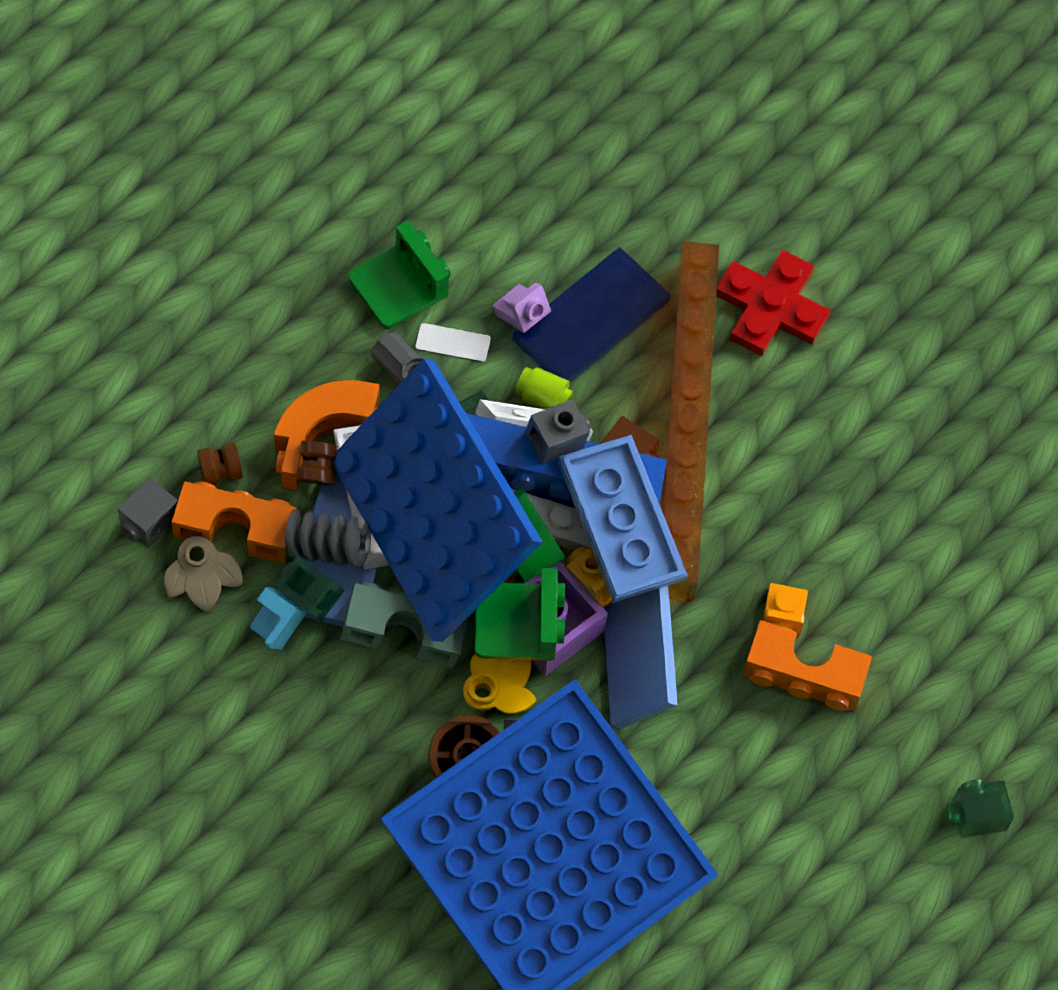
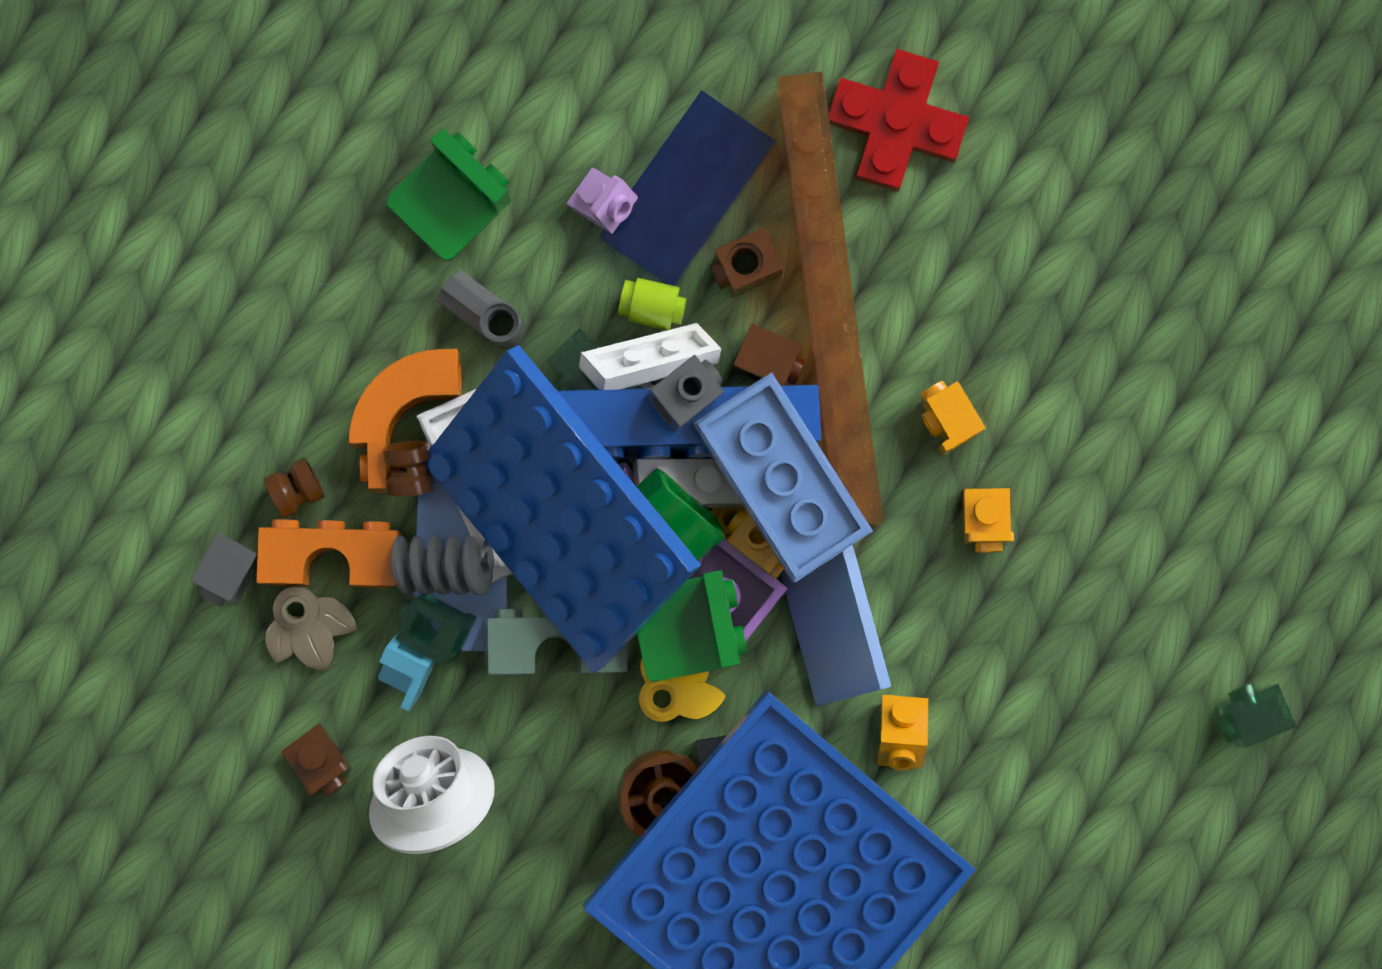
camera: 10 degrees left, 20 degrees up
white sticker [416,323,491,362] -> none
orange arch [743,620,873,712] -> none
none -> reddish brown bracket [281,724,353,798]
none -> white piece [369,736,495,854]
none -> reddish brown brick [710,227,784,298]
none -> light orange bracket [877,695,928,771]
none -> light orange brick [920,381,986,456]

